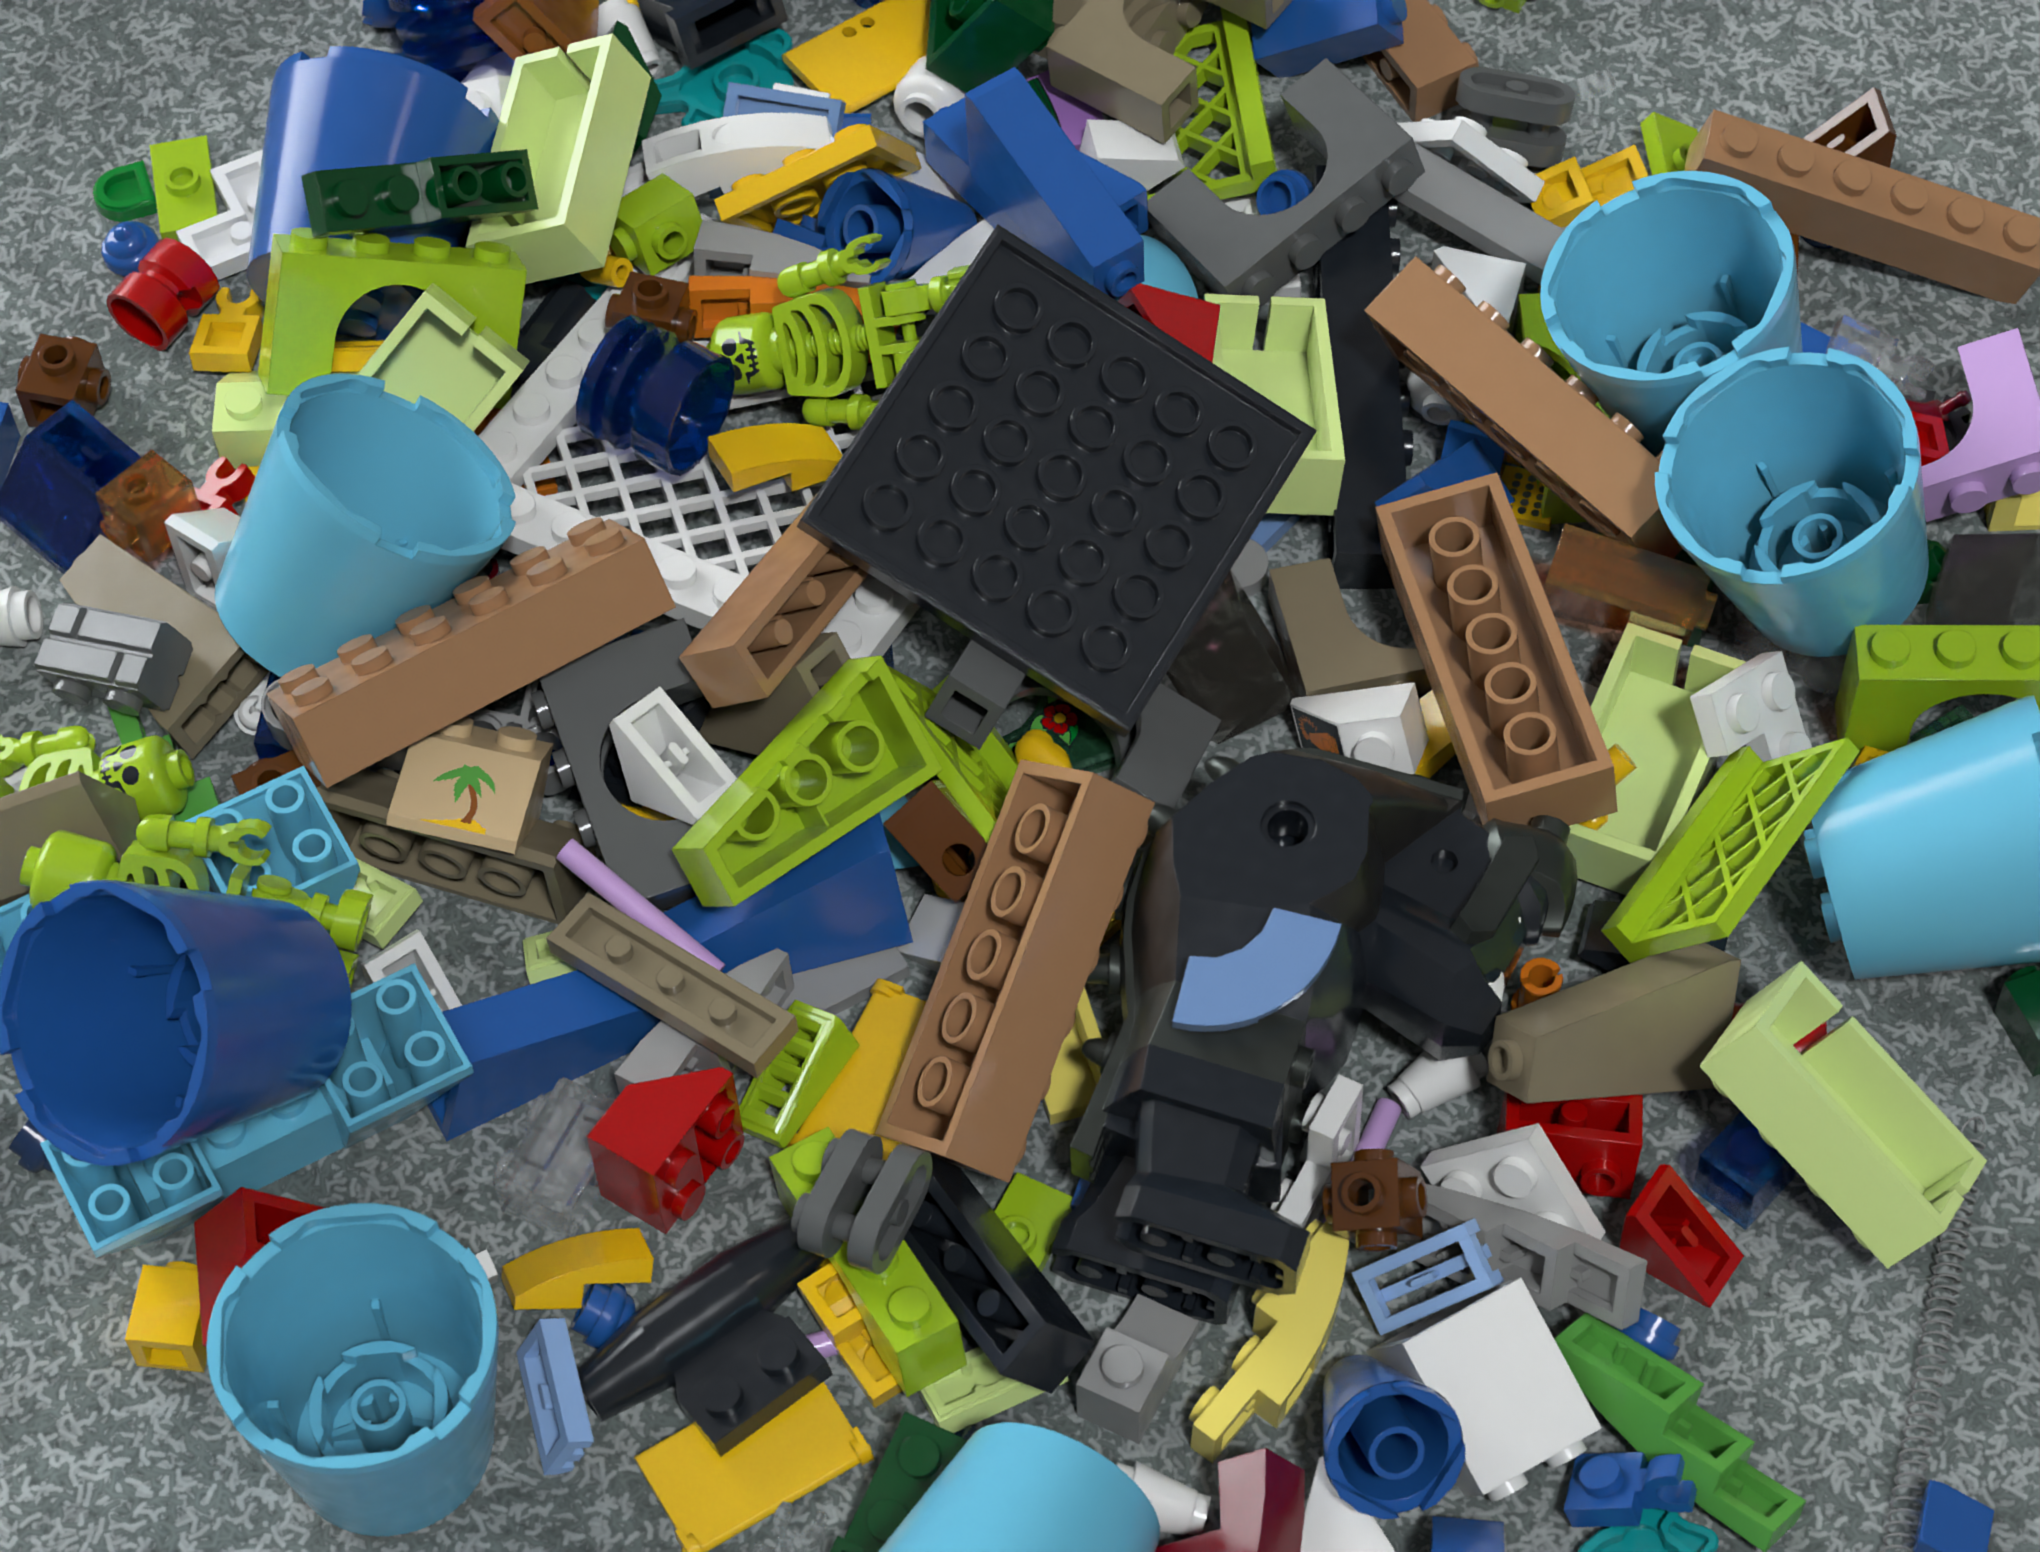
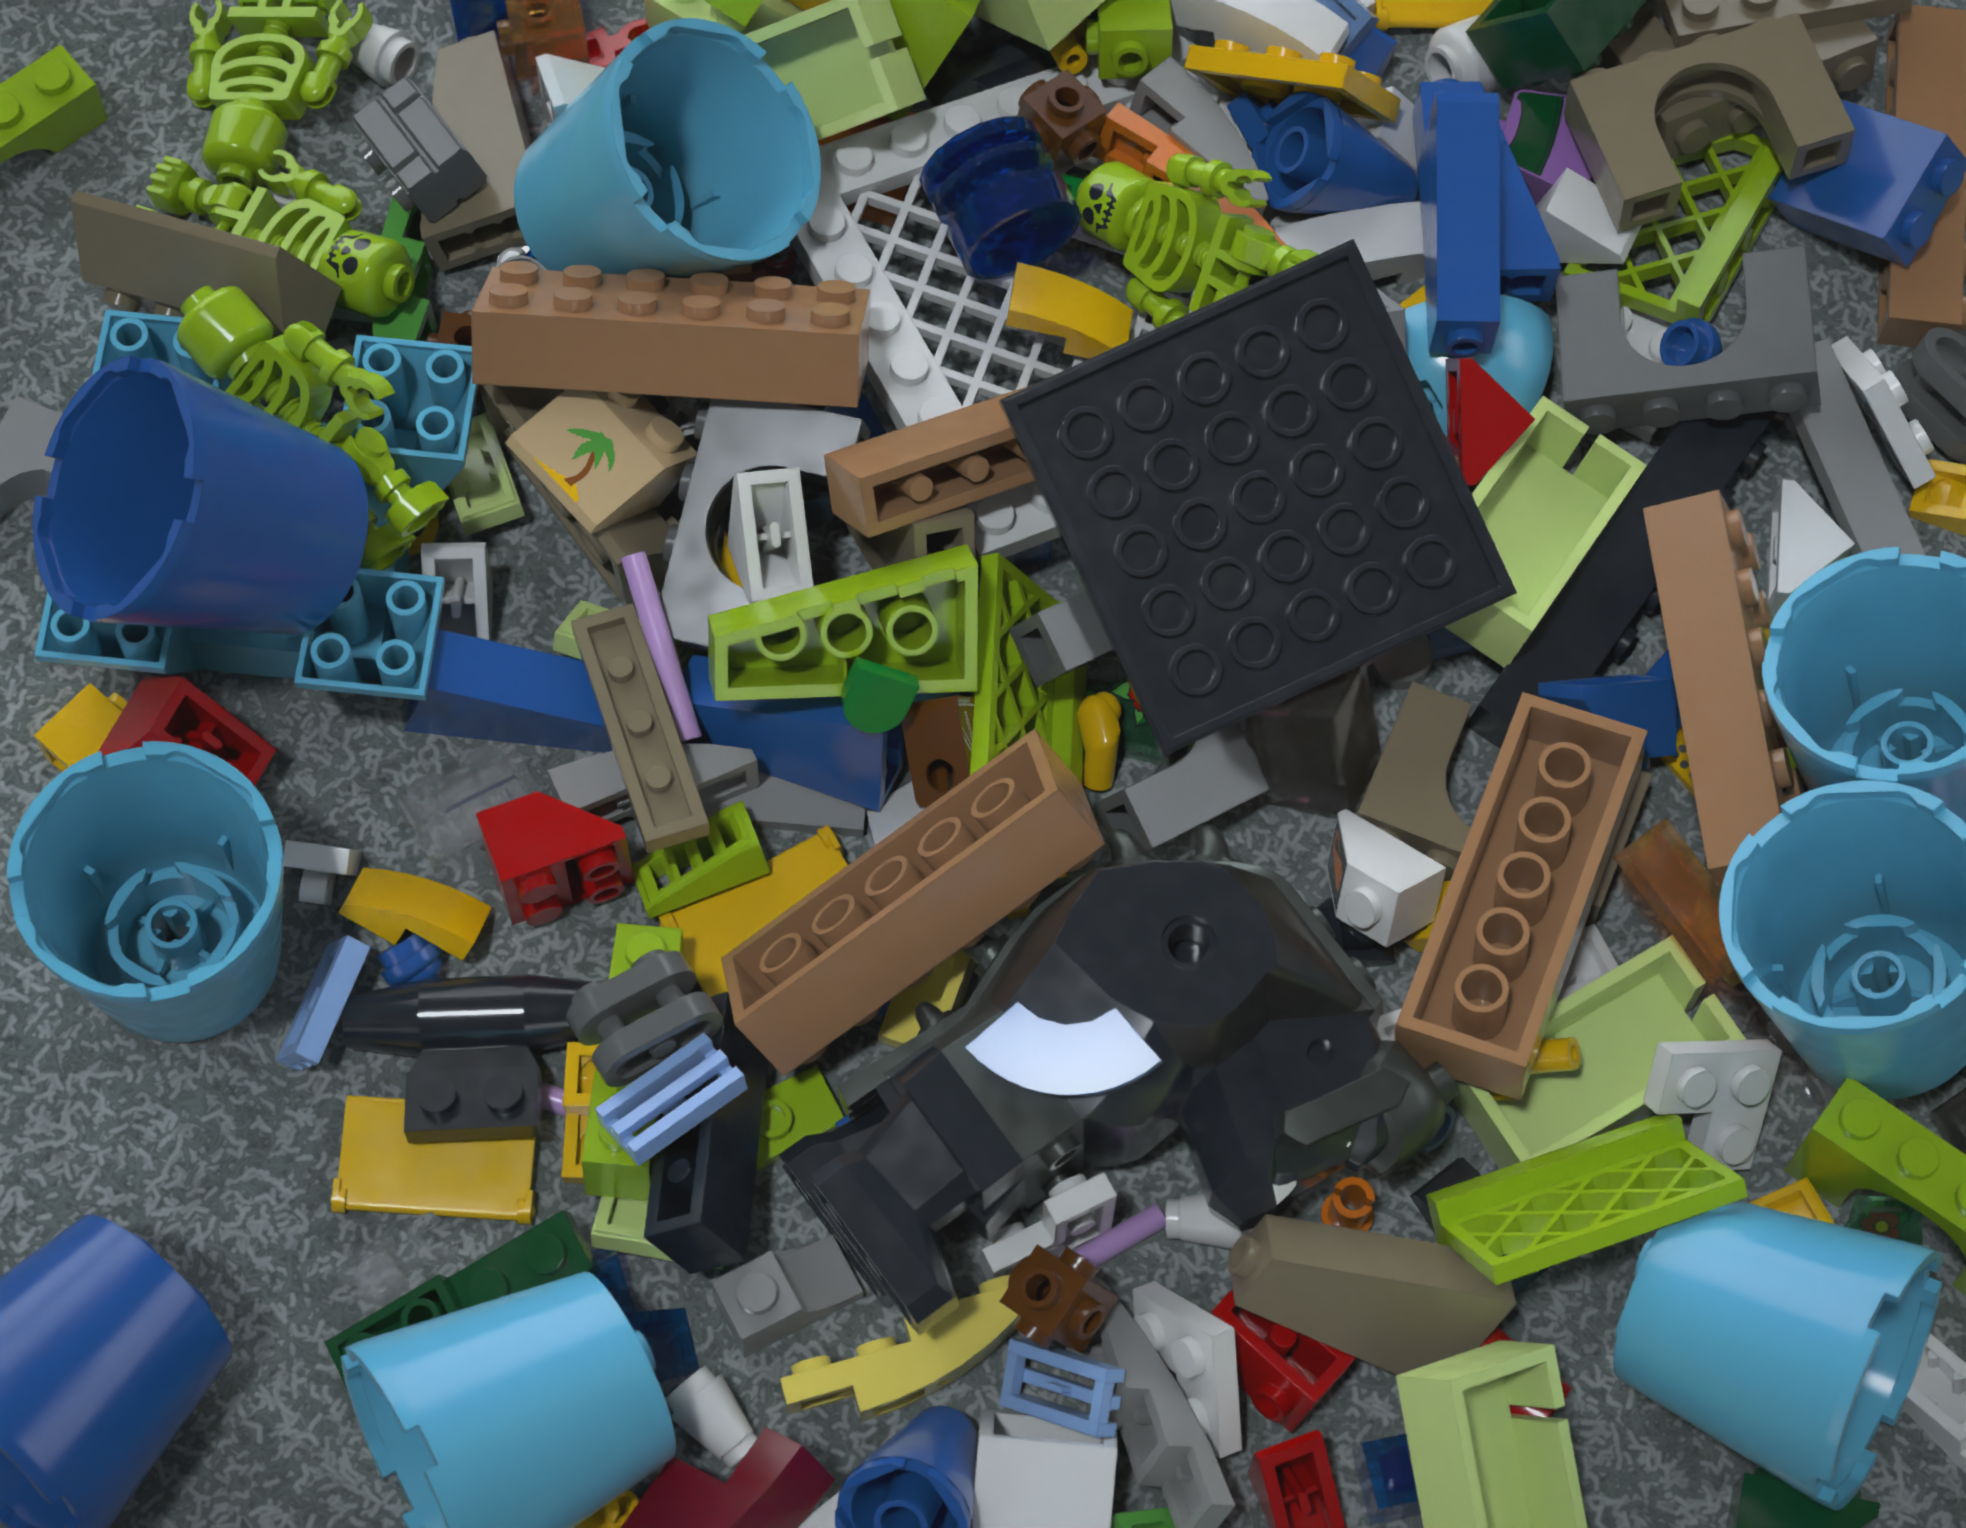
camera: 30 degrees right, 10 degrees up
none -> light blue tile [595,1032,747,1166]
none -> green tile [841,657,920,733]

